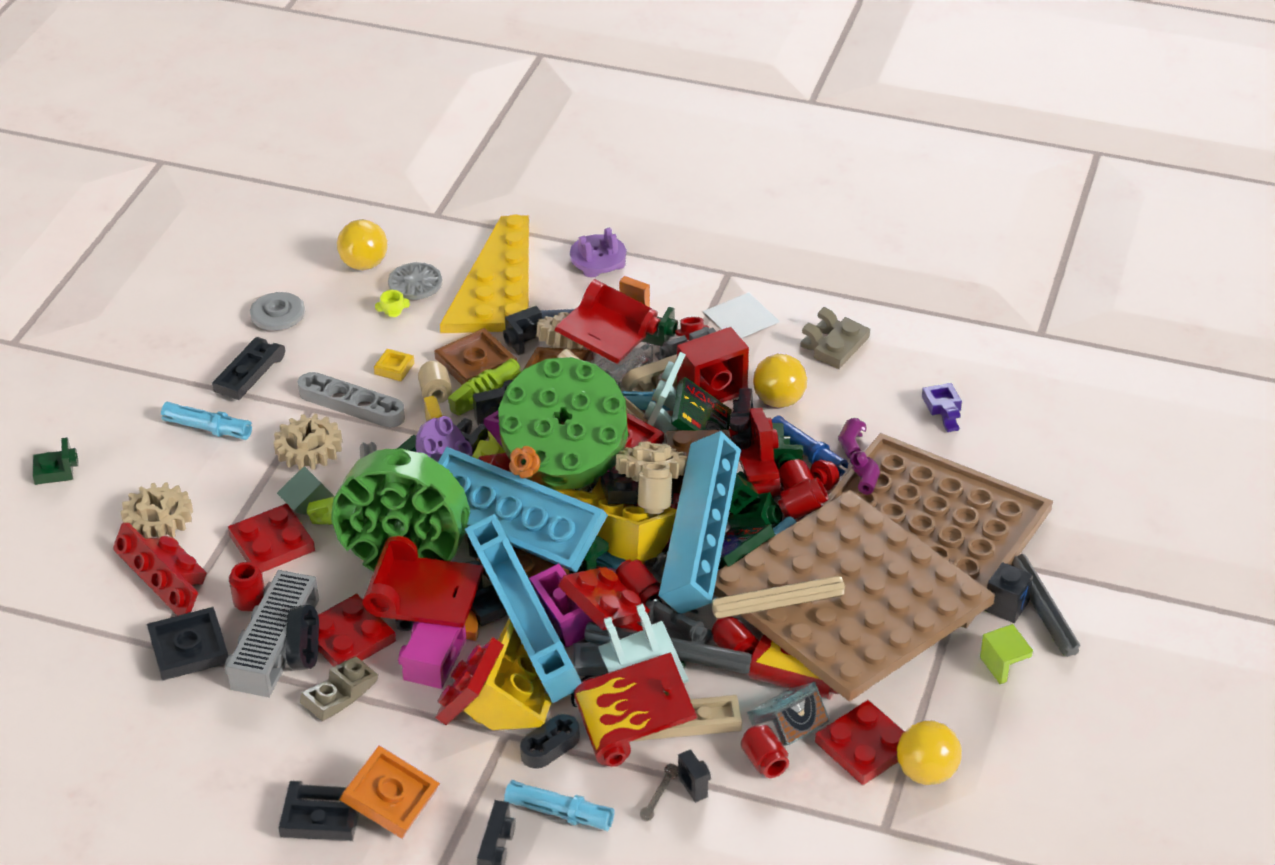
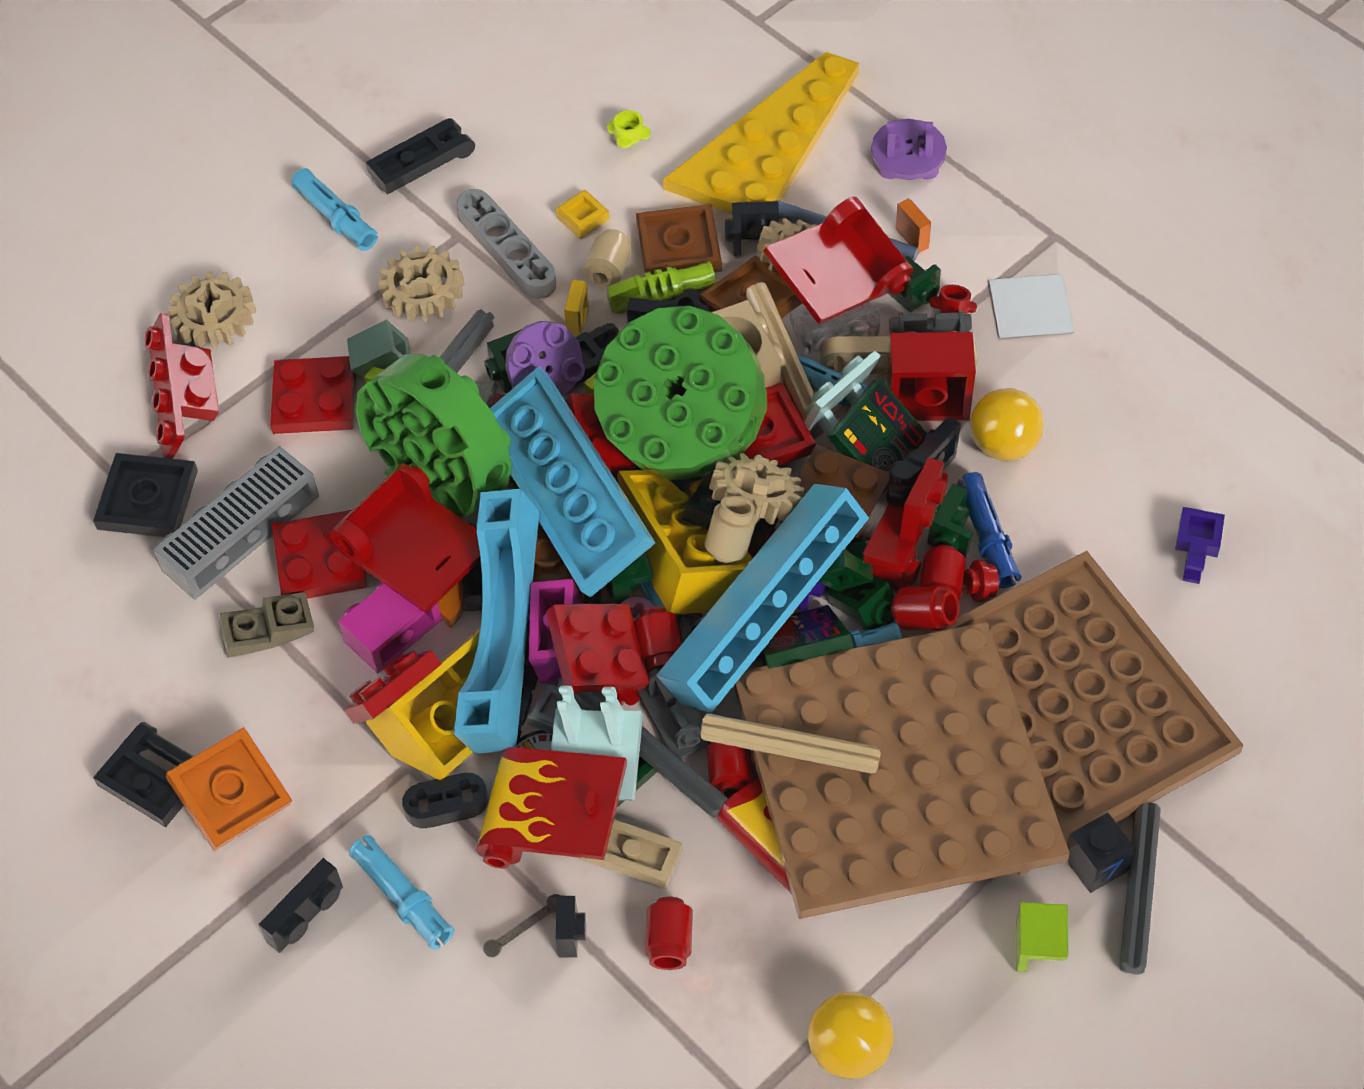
camera: 30 degrees right, 15 degrees up
dark green bracket [33,437,79,485] -> none
red brick [229,562,265,612] -> none
light grey wheel [250,292,305,331] -> none
black beam [285,605,319,671] -> none
yellow piece [337,219,388,271] -> none
light grey wheel [388,262,442,300] -> none
orange plate [509,446,540,478] -> none
panel [747,682,829,746] -> none
dark tan plate [800,307,871,369] -> none
red plate [815,700,905,786] -> none
magenta arm [838,418,867,459] -> none
magenta arm [850,451,880,495] -> none

